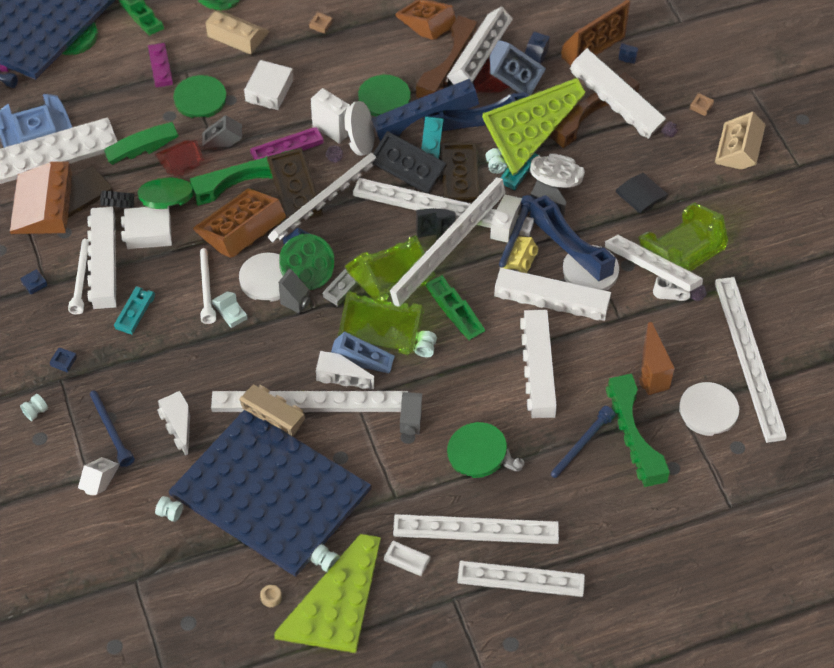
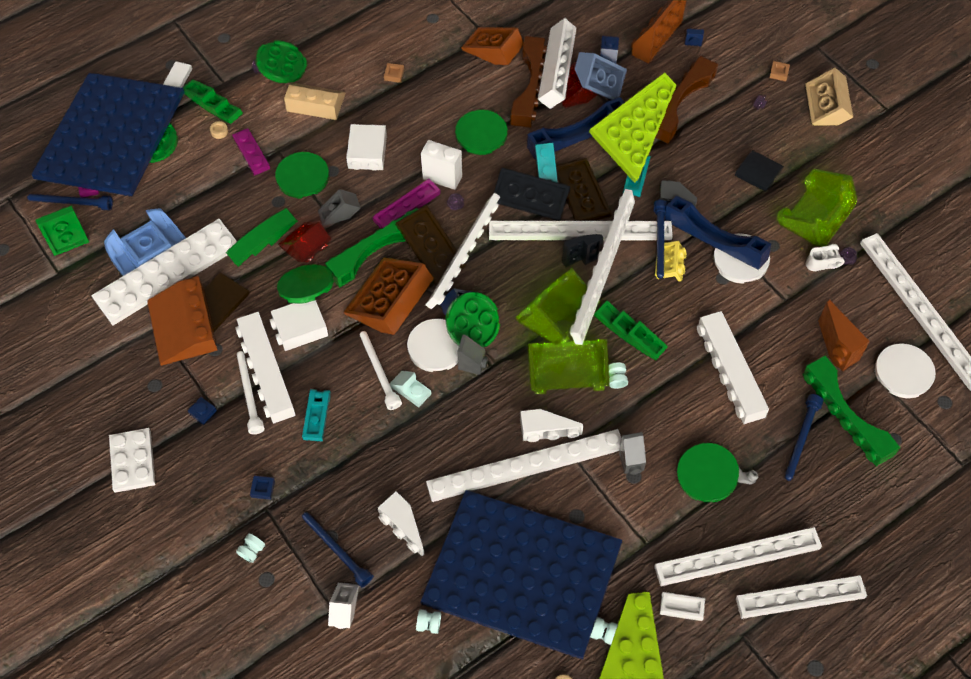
camera: 15 degrees left, 5 degrees up
black tyre [100,191,135,208] -> none
tan slope [239,384,305,437] -> none
light grey hinge [323,262,366,306] -> none
medium blue slope [331,332,394,373] -> none
white tile [345,101,374,156] -> none
dark blue arch [371,78,479,142] -> none
light aqua wheel [486,148,507,174] -> none
white slope [490,195,522,243] -> none
white brick [494,268,611,321] -> none
white tile [530,154,585,187] -> none
white brick [570,49,666,139] -> none
white plate [605,235,703,292] -> none
none -> tan tile [210,121,228,139]

